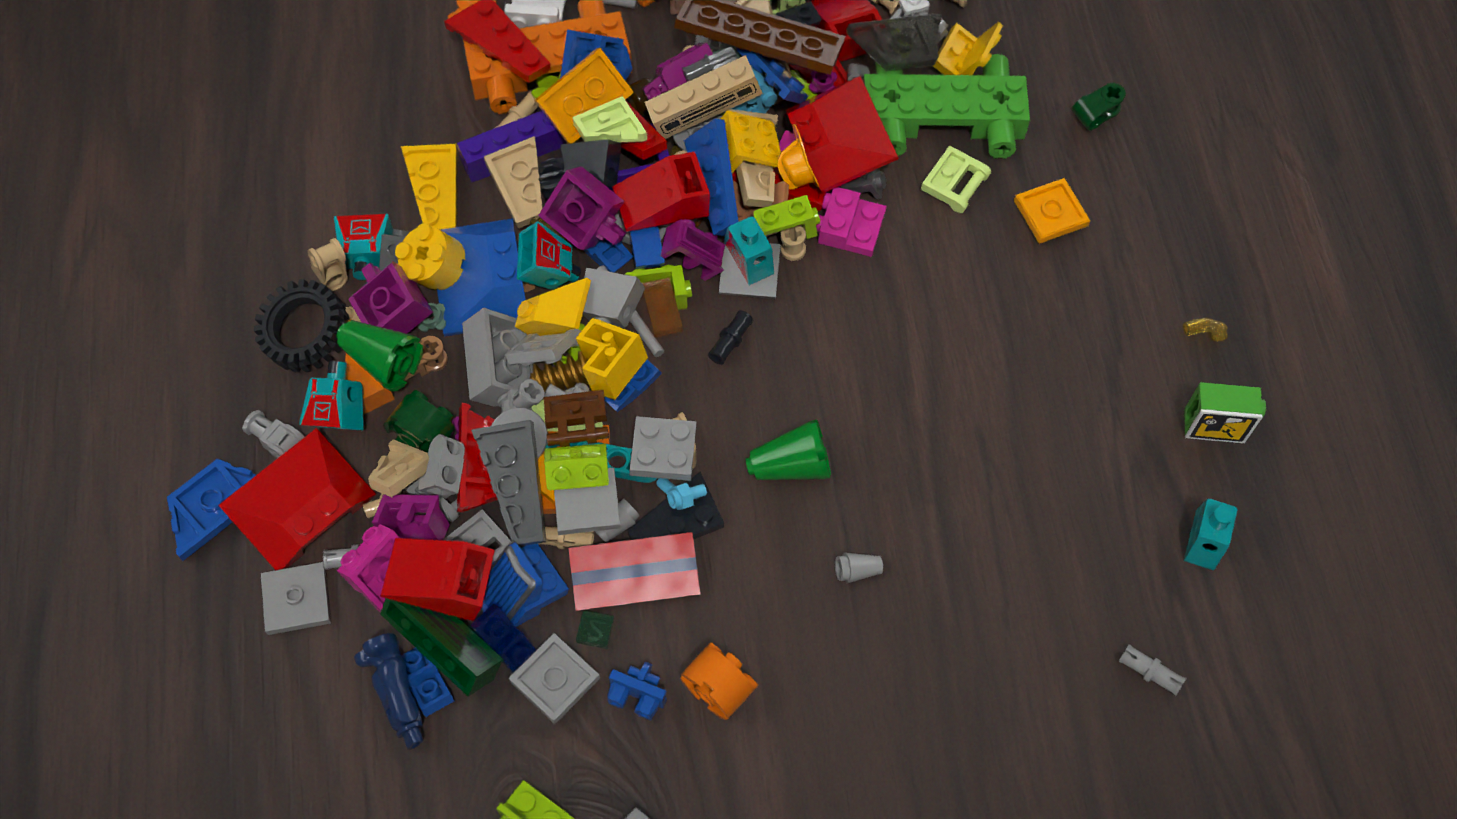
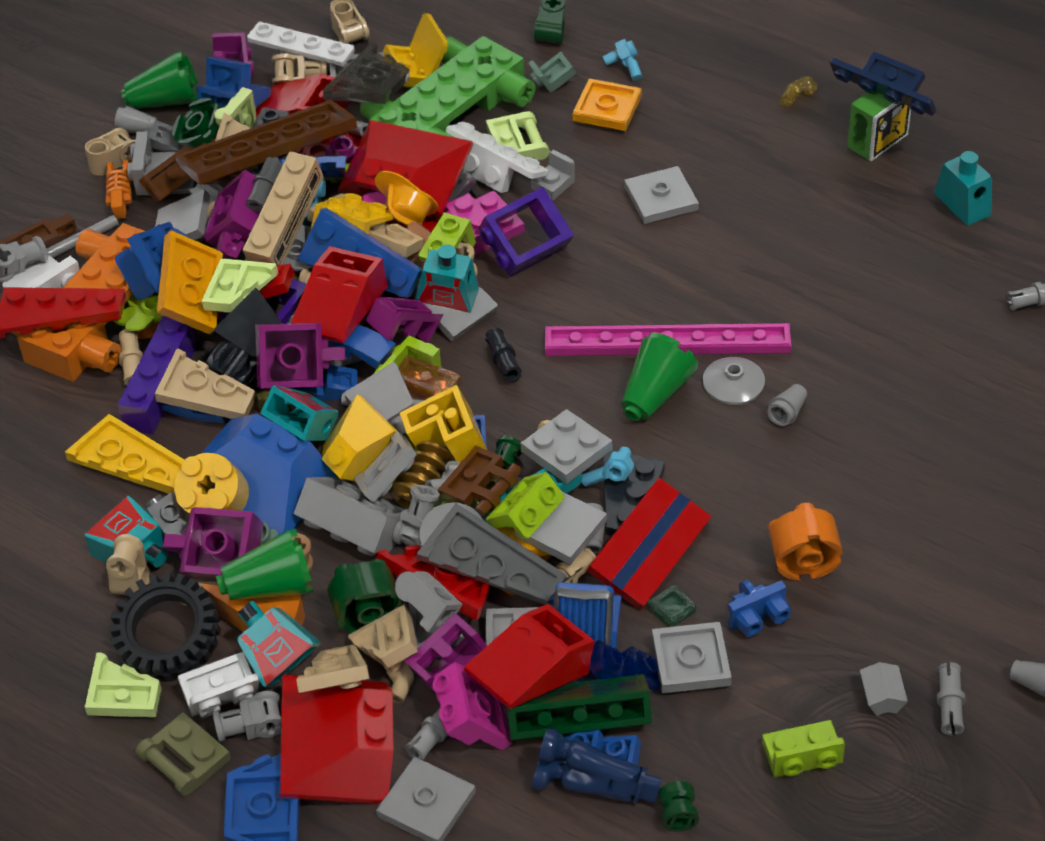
camera: 45 degrees left, 15 degrees down
none -> yellowish green wing [85,653,161,717]
none -> olive plate [135,712,231,796]
none -> light grey tile [155,189,211,240]
none -> white bracket [178,652,259,718]
none -> tan wing [296,644,369,693]
none -> white bracket [445,122,548,193]
none -> dark purple window [479,187,574,277]
none -> dark green bush [495,435,522,470]
none -> sand green bracket [529,52,577,93]
none -> light grey bracket [531,150,575,200]
none -> dark pink tile [545,323,791,356]
none -> medium azure piece [603,39,643,81]
none -> light grey plate [624,166,699,224]
none -> dark green wheel [658,781,699,832]
none -> light grey dish [703,357,765,405]
none -> dark blue bracket [829,51,936,116]

